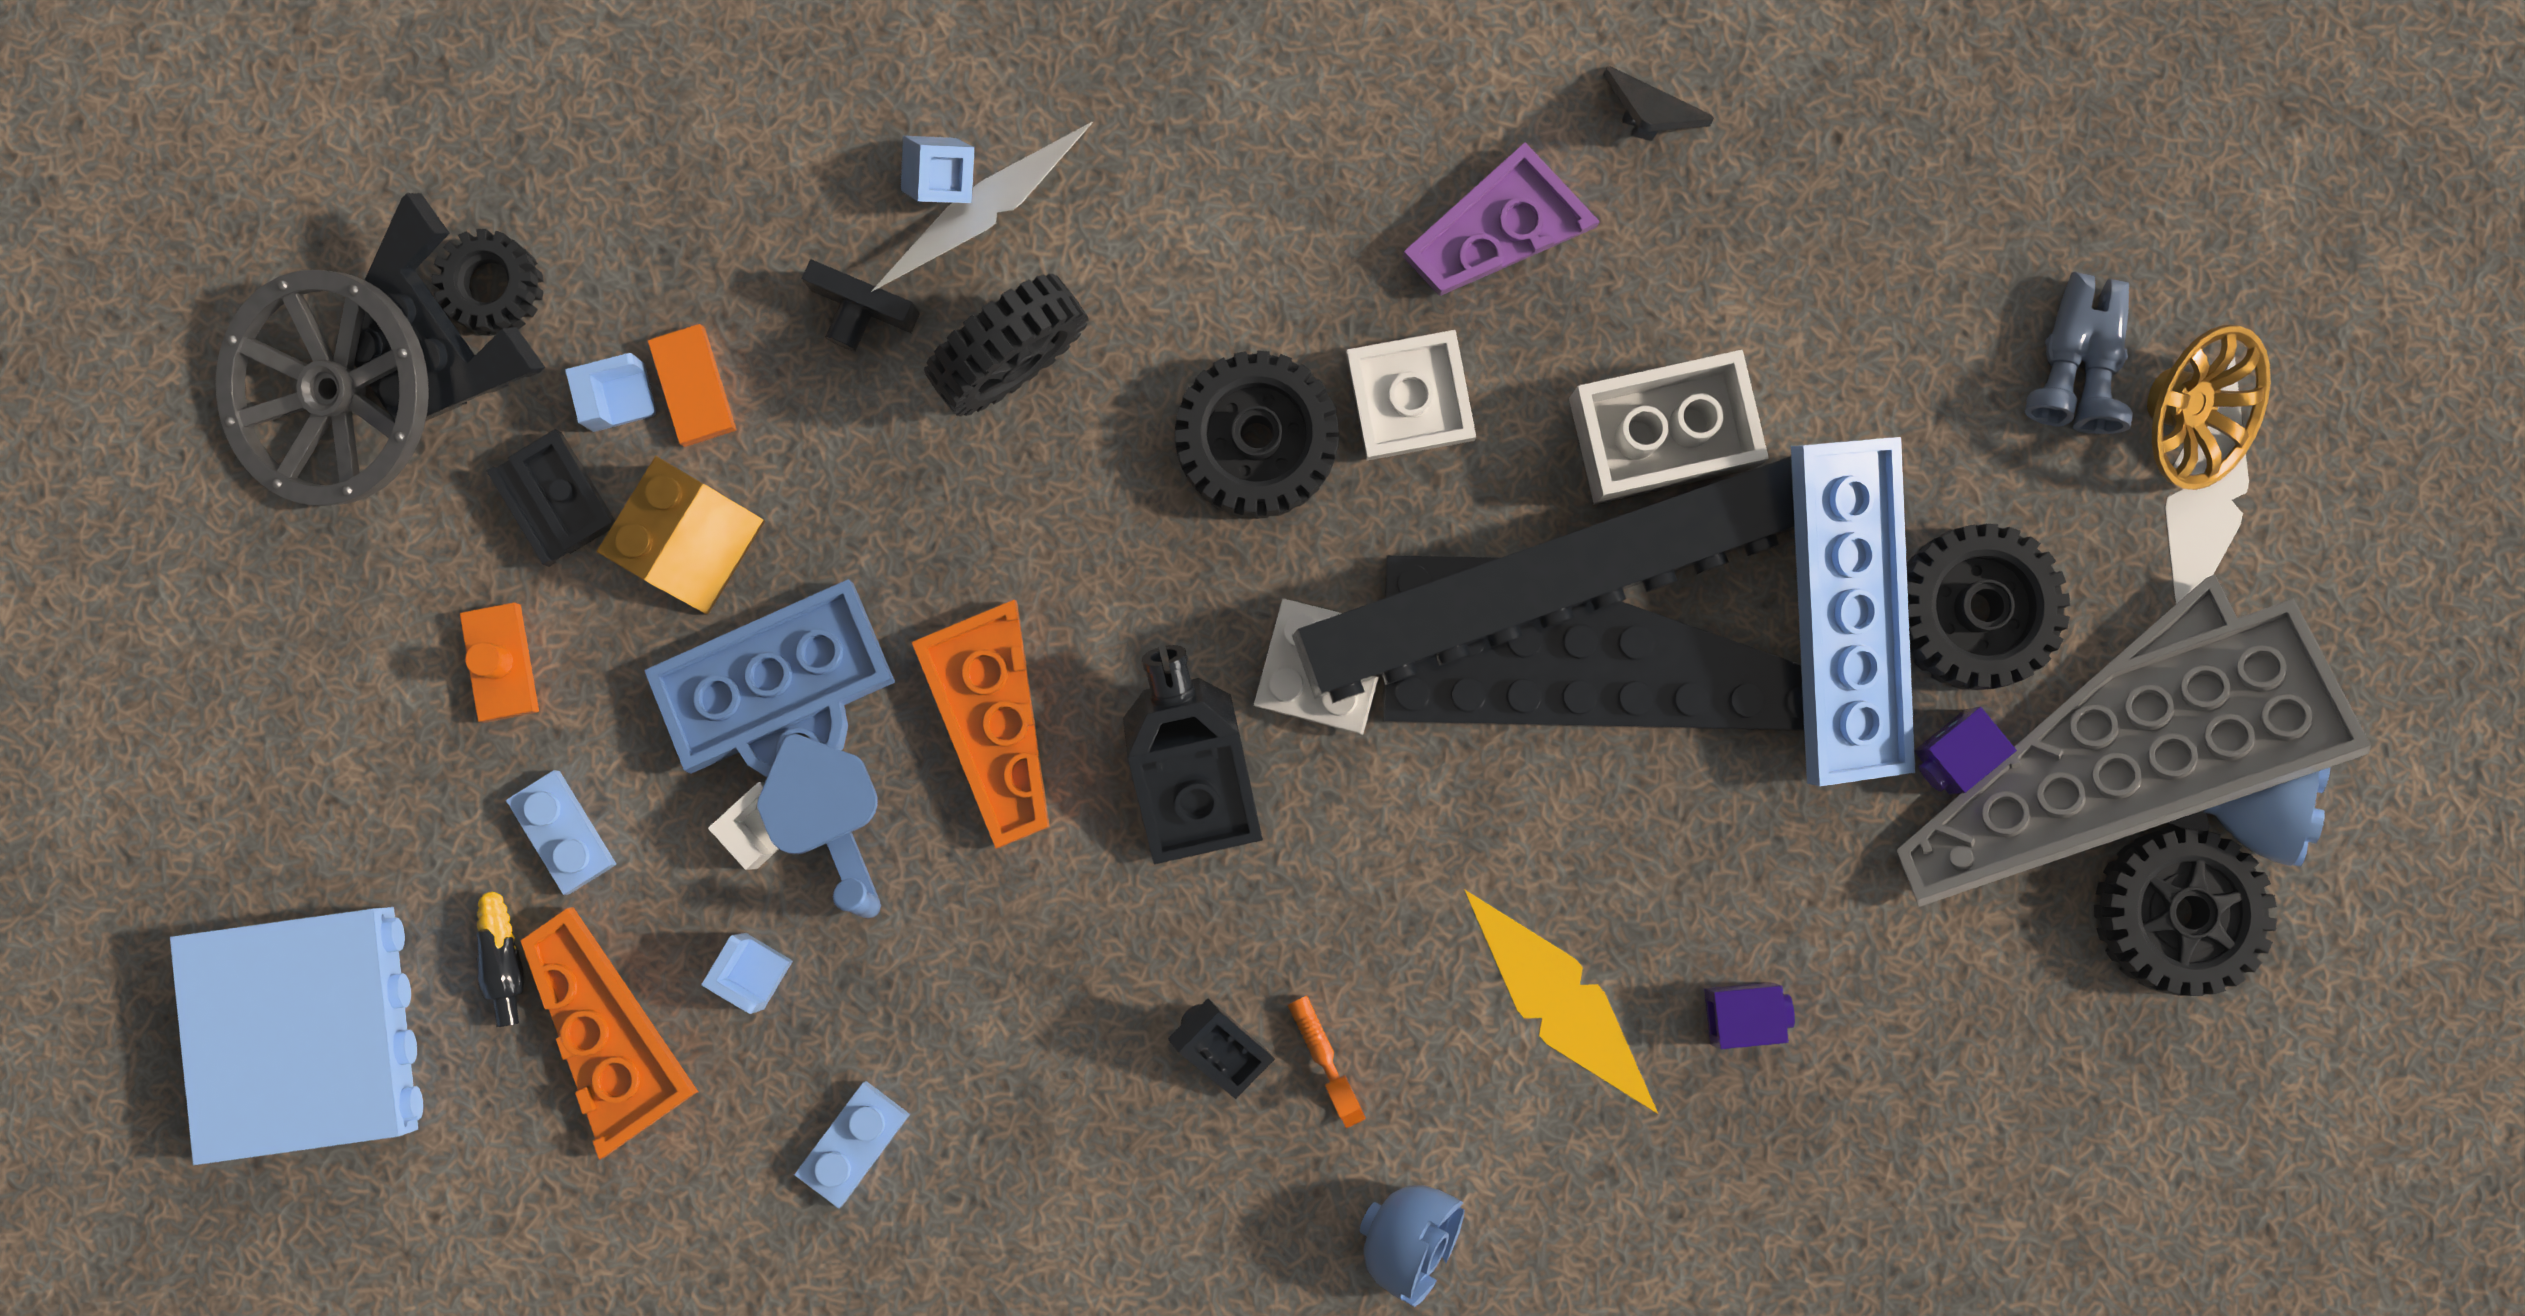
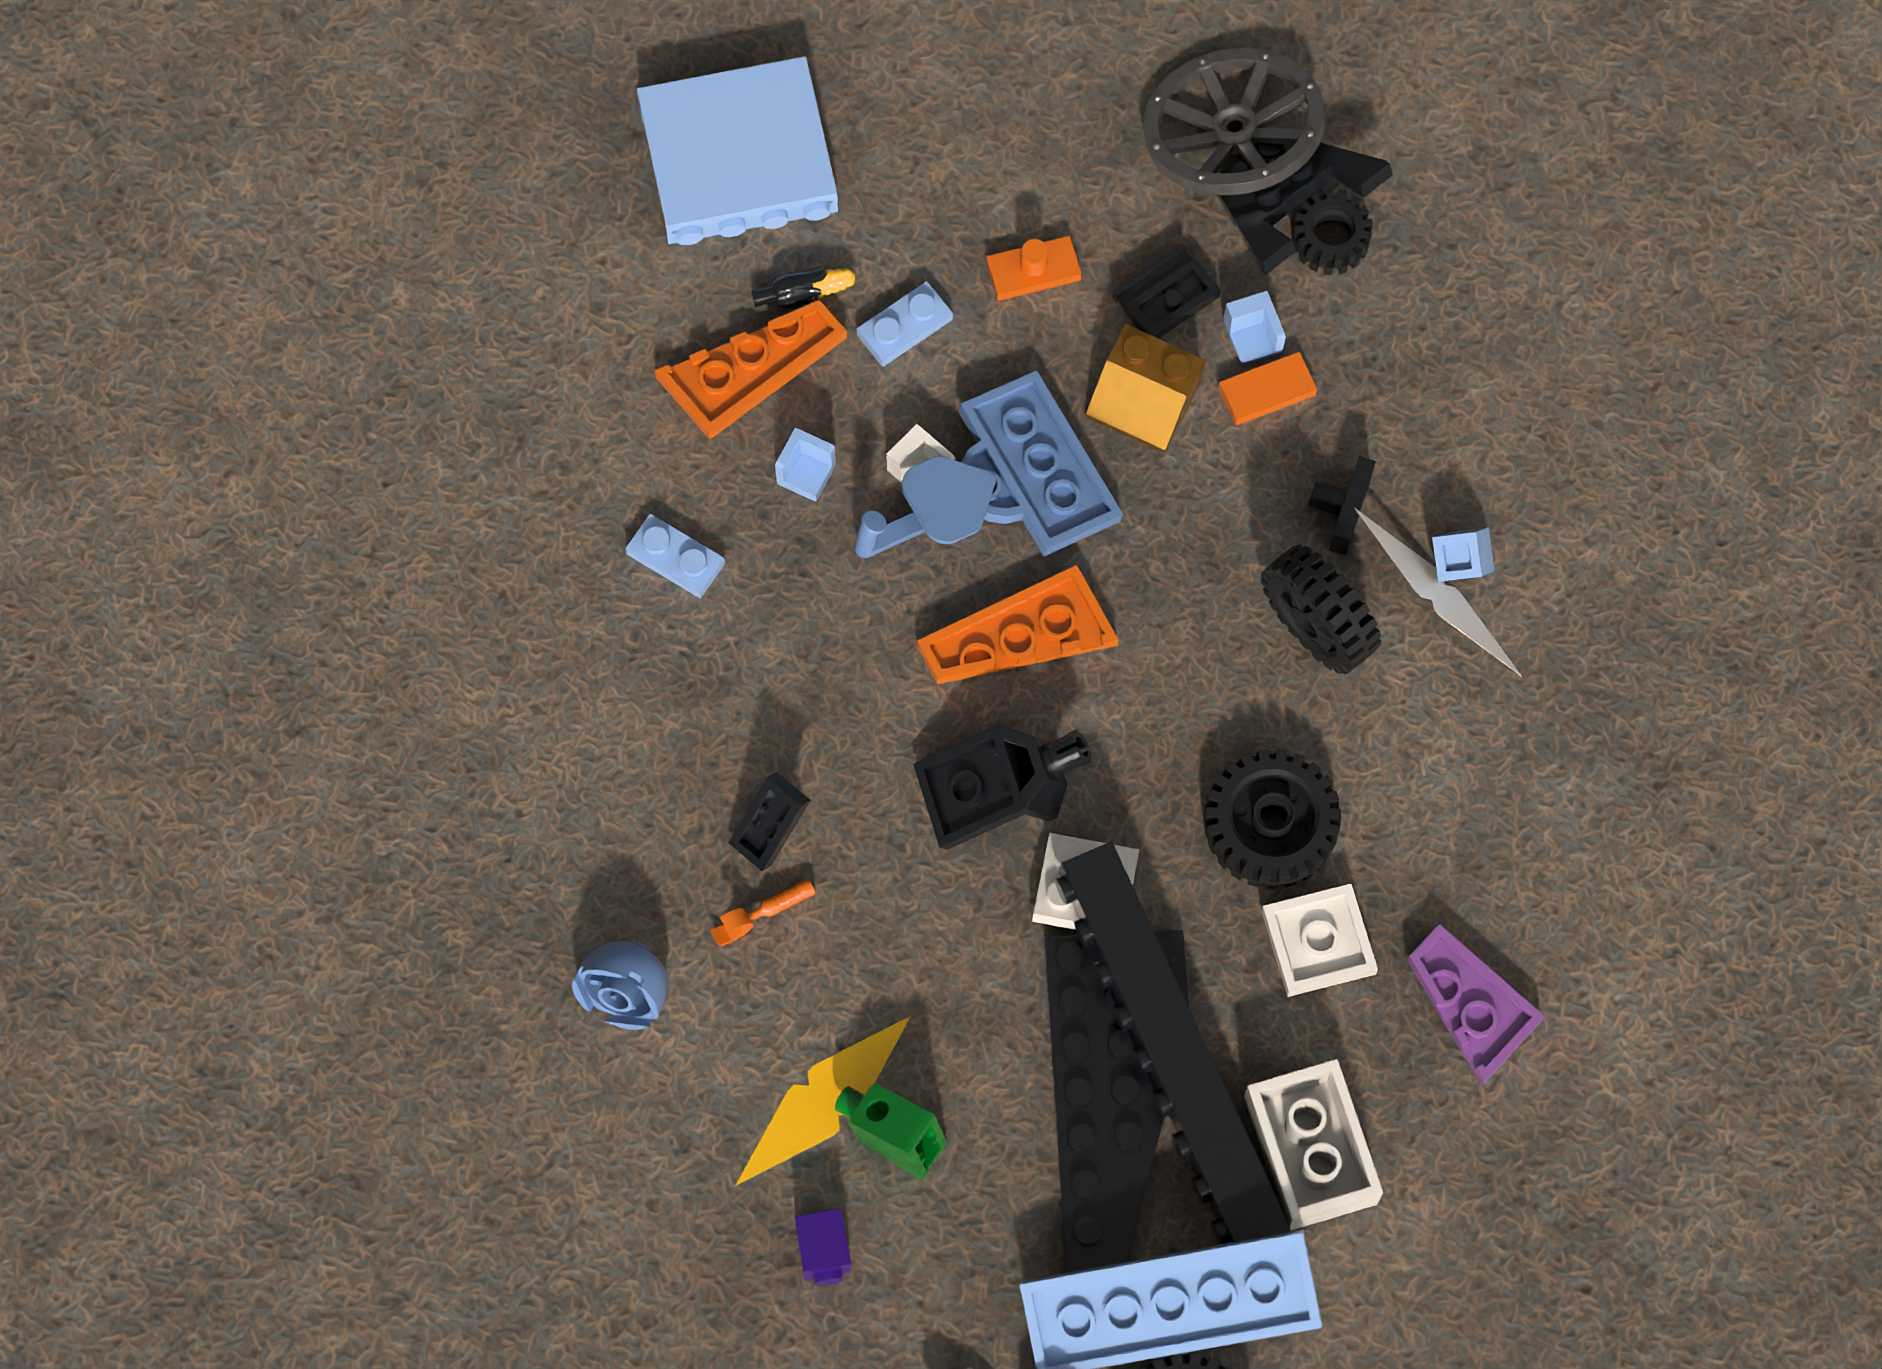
camera: 85 degrees right, 15 degrees down
black piece [1603,66,1714,141] -> none
none -> green torso [834,1084,947,1181]

